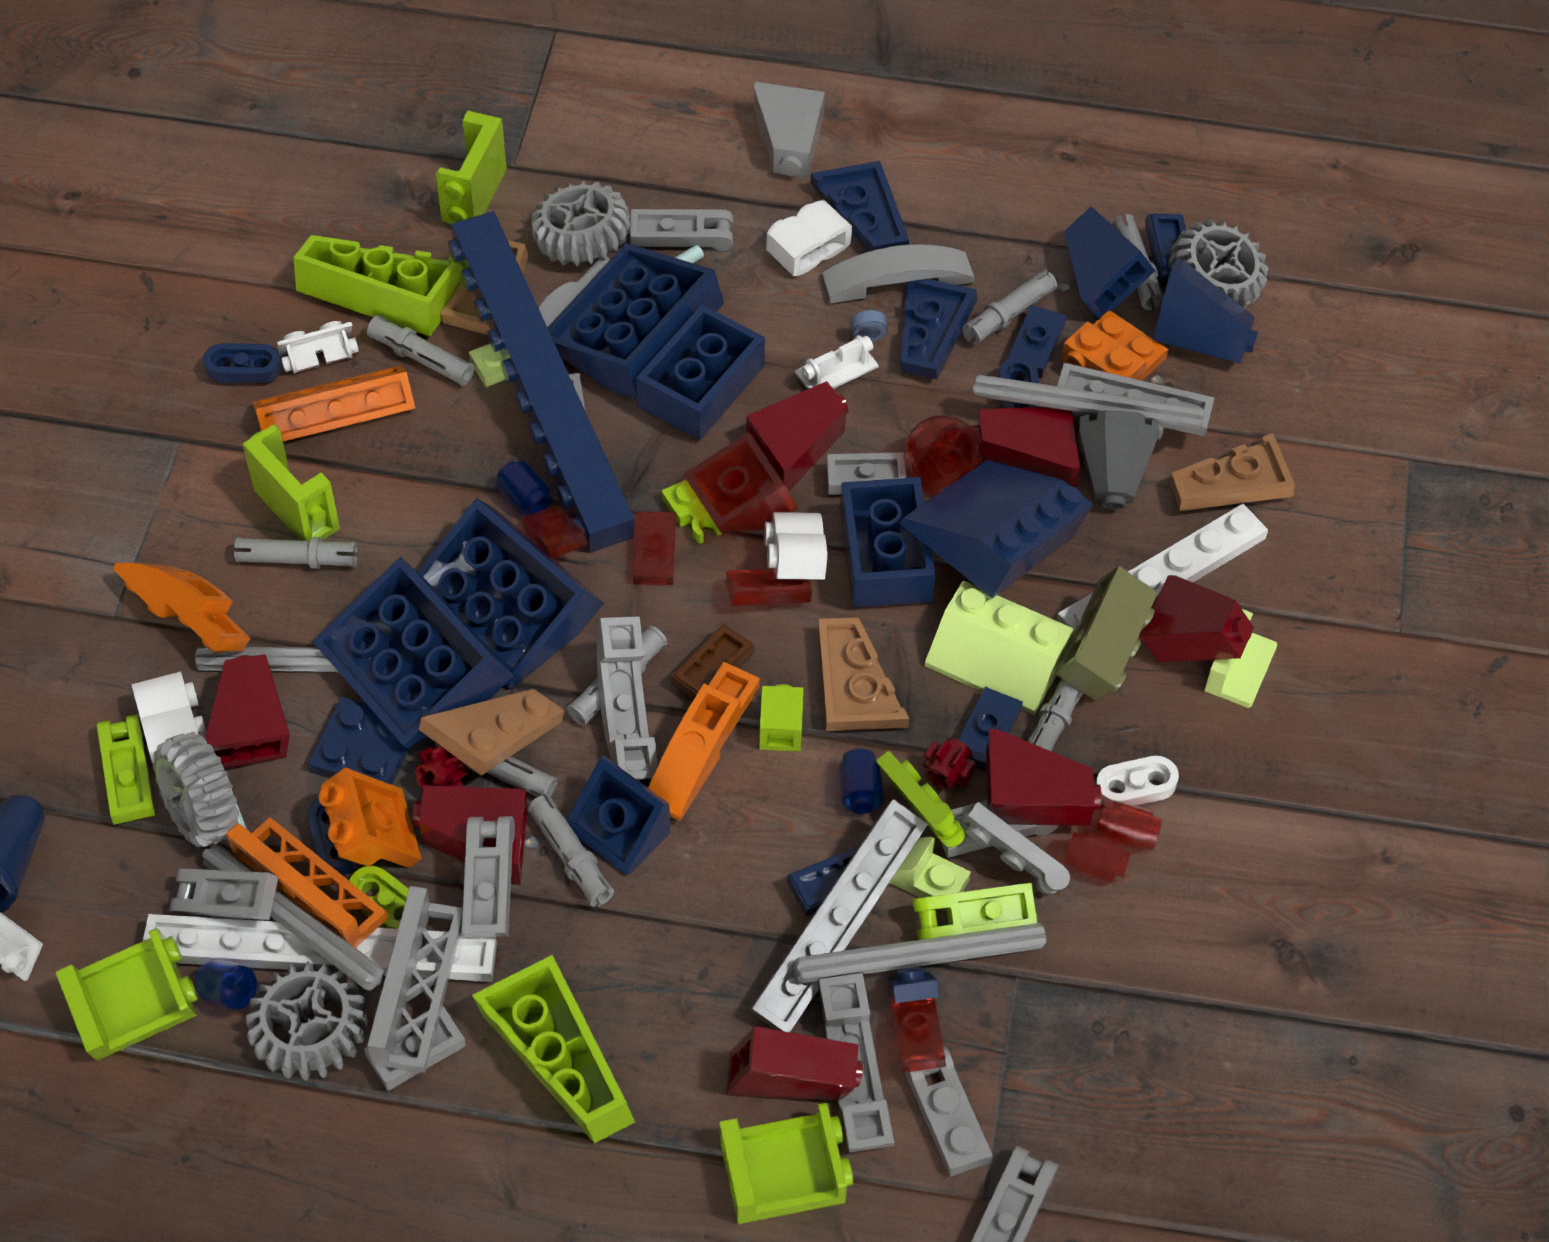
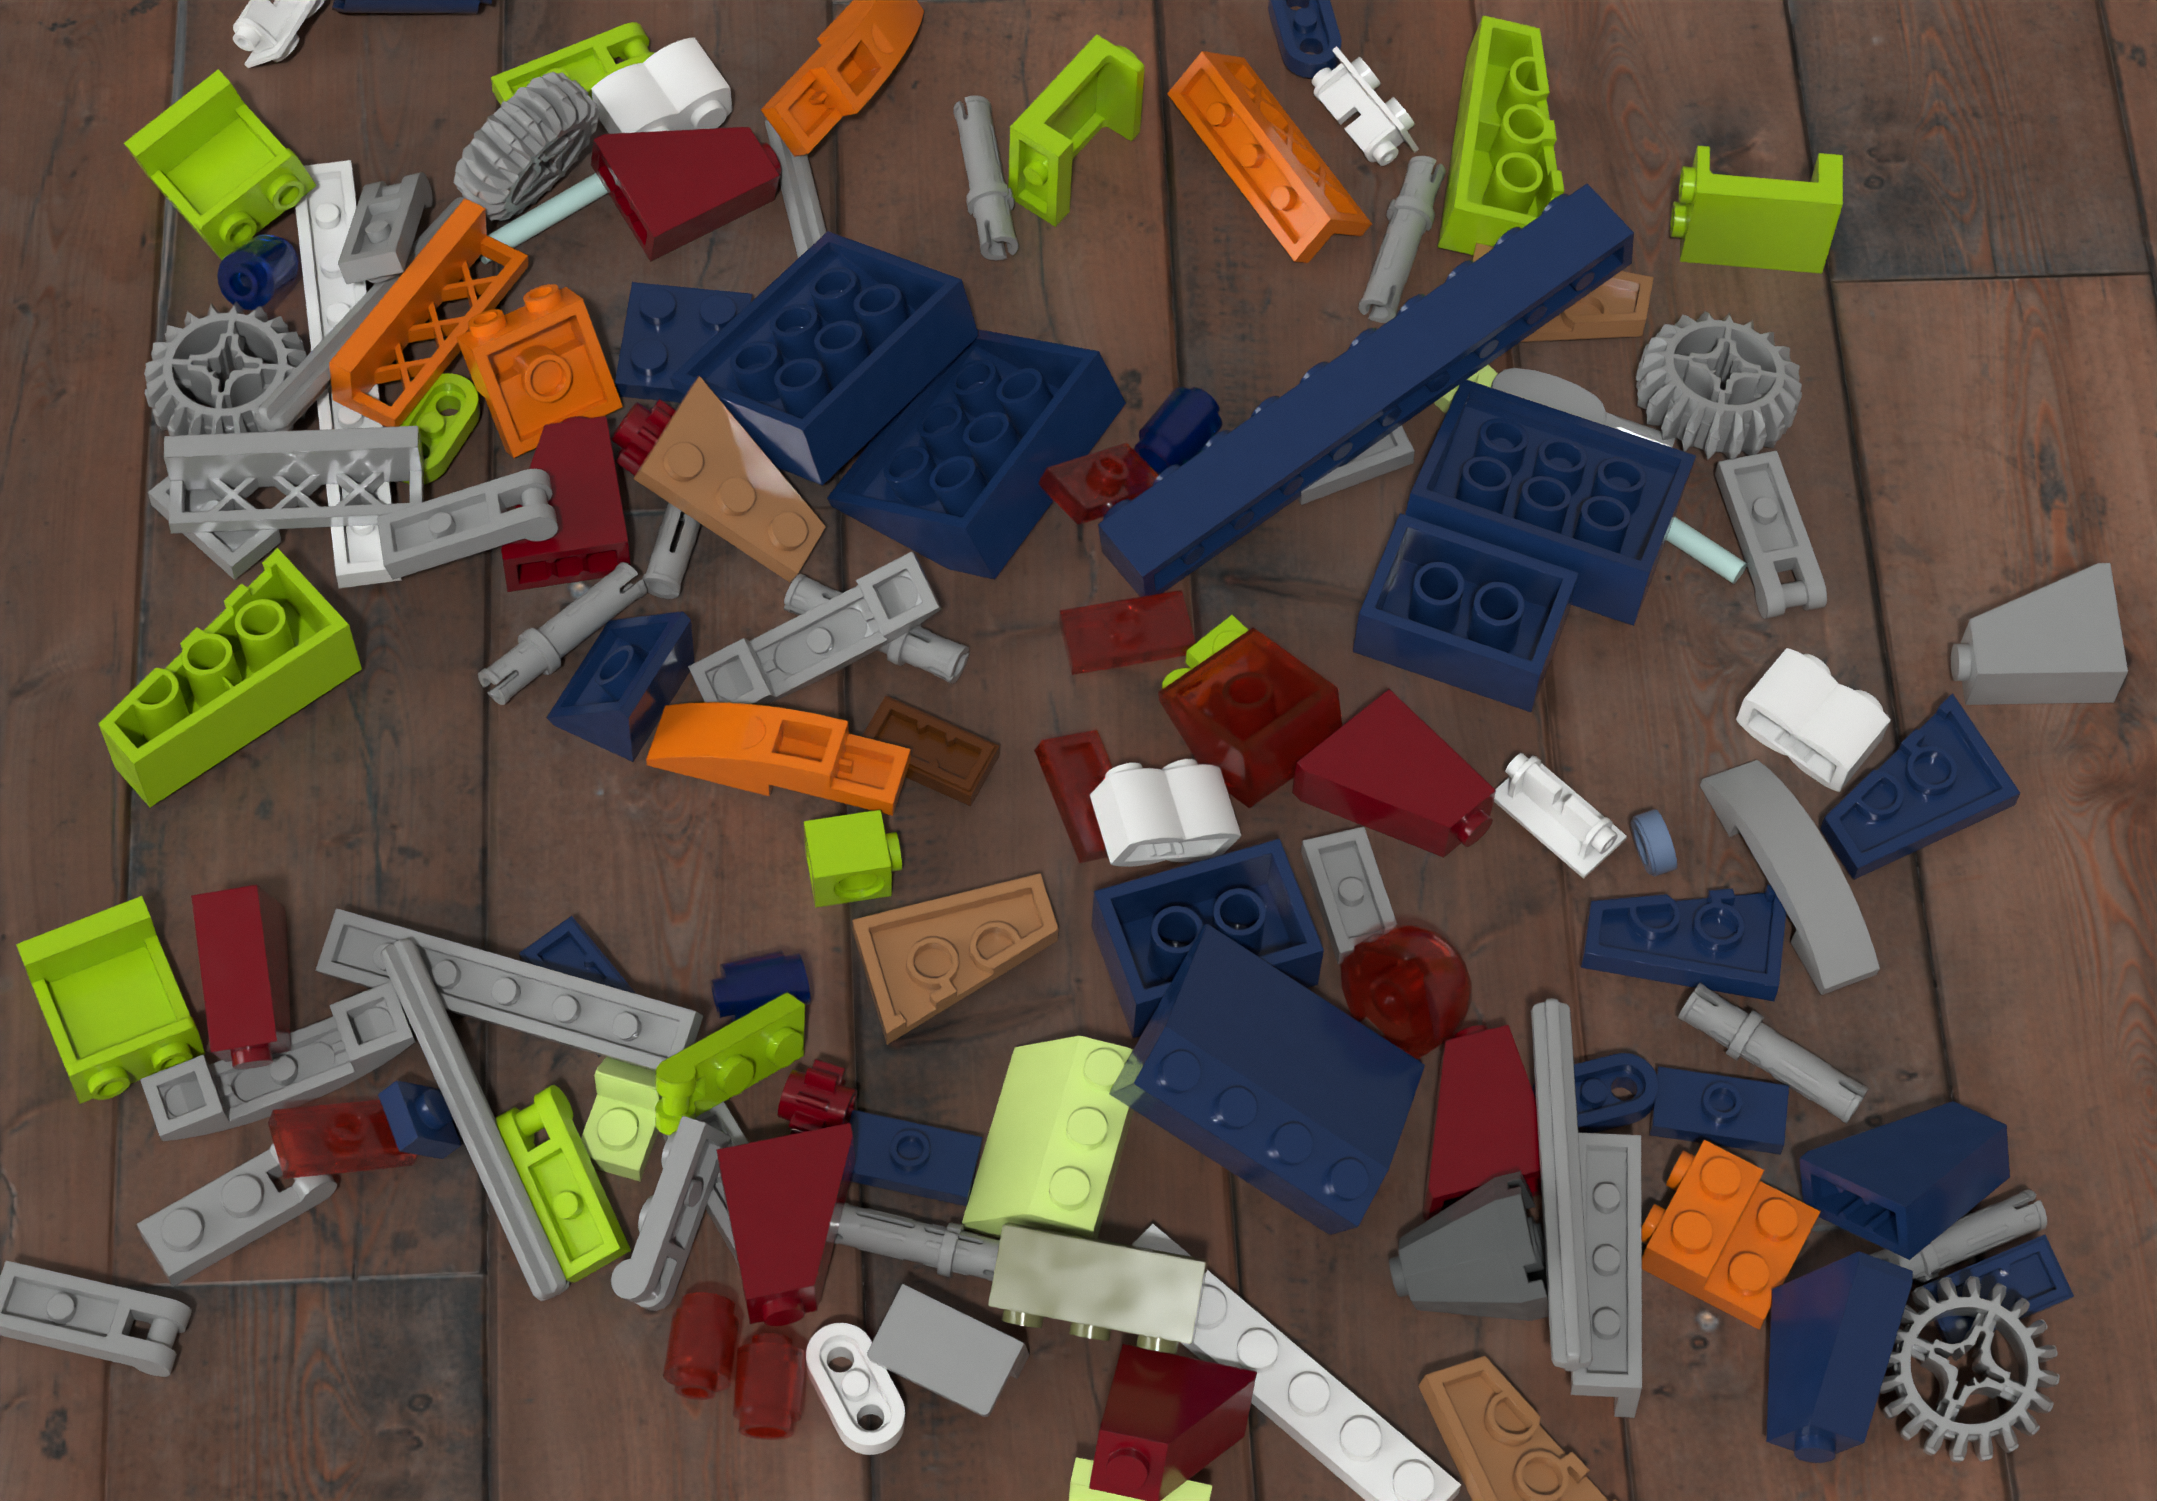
camera: 75 degrees right, 5 degrees up
none -> light grey panel [867,1284,1030,1417]

